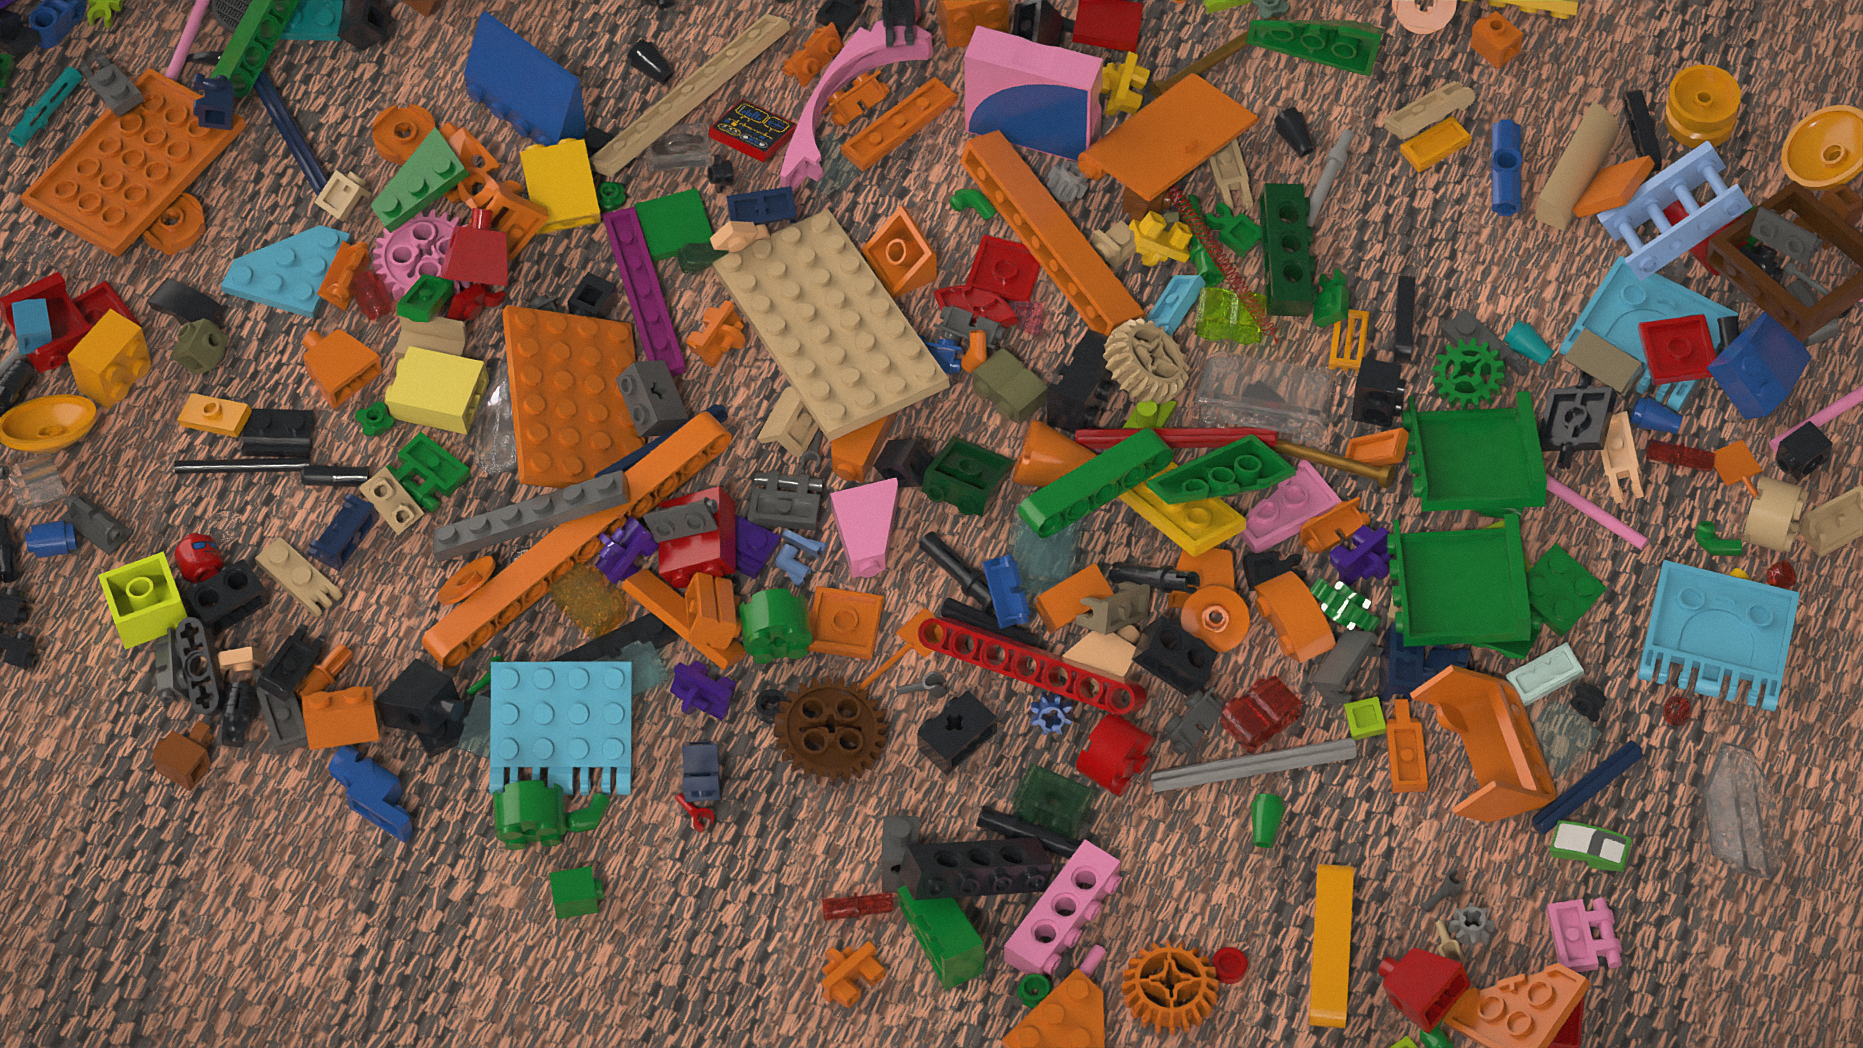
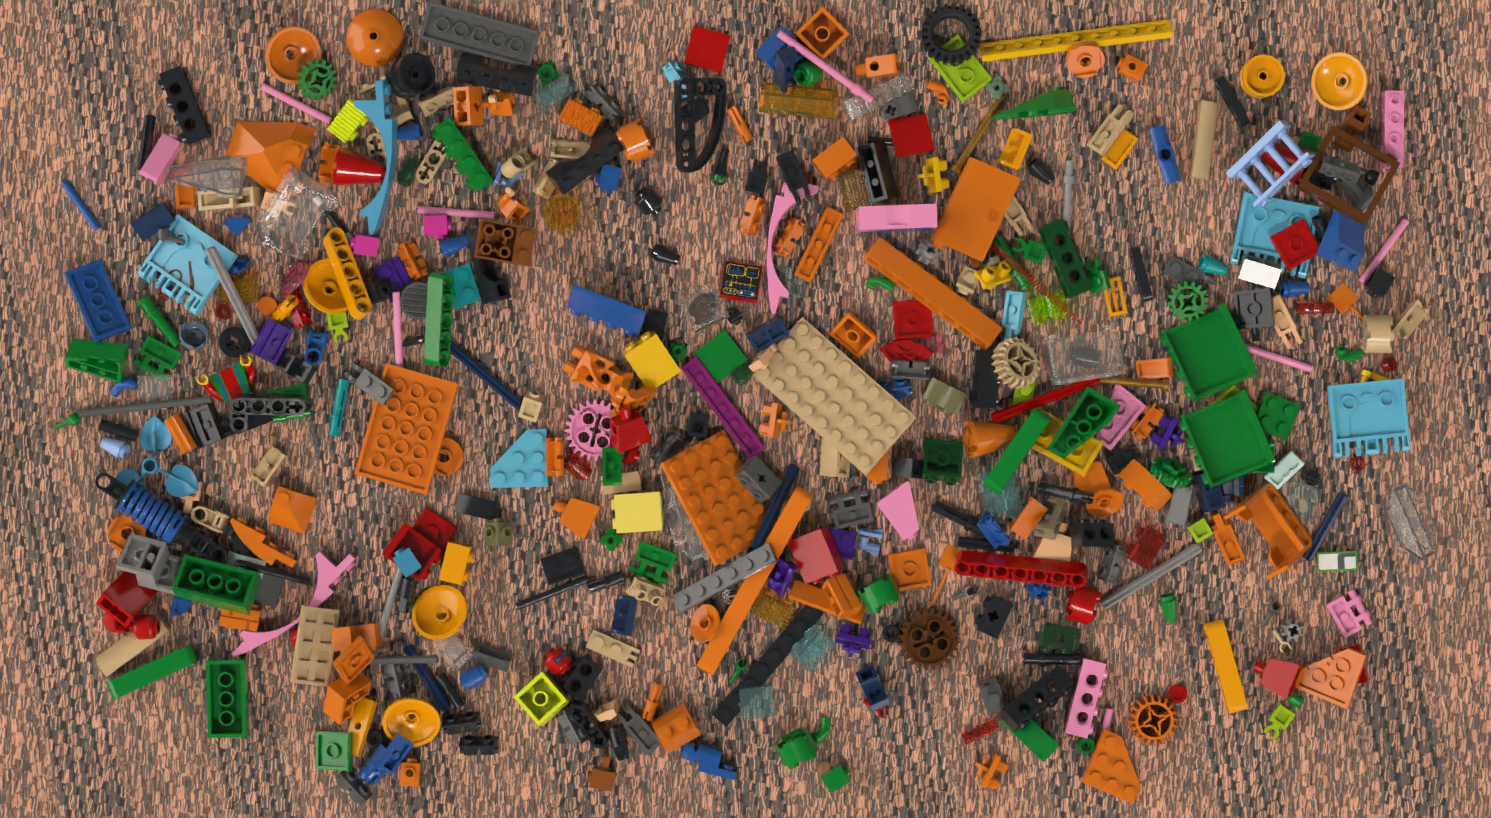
camera: 20 degrees left, 30 degrees up
light orange plate [177,393,252,438] -> none
dark blue piece [193,73,234,130] -> none
black hinge [256,623,327,702] -> none
green wing [370,127,470,233] -> none
orange plate [372,104,436,166] -> none
black torso [375,658,465,734] -> none
medium azure hinge [489,662,632,795] -> none
tan tile [589,14,791,177] -> none
dark grey hinge [643,497,718,543] -> none
orange arm [961,330,987,374] -> none
black brick [1351,357,1406,428] -> none
orange tile [1572,155,1655,218] -> none
none -> light orange hinge [998,128,1033,172]

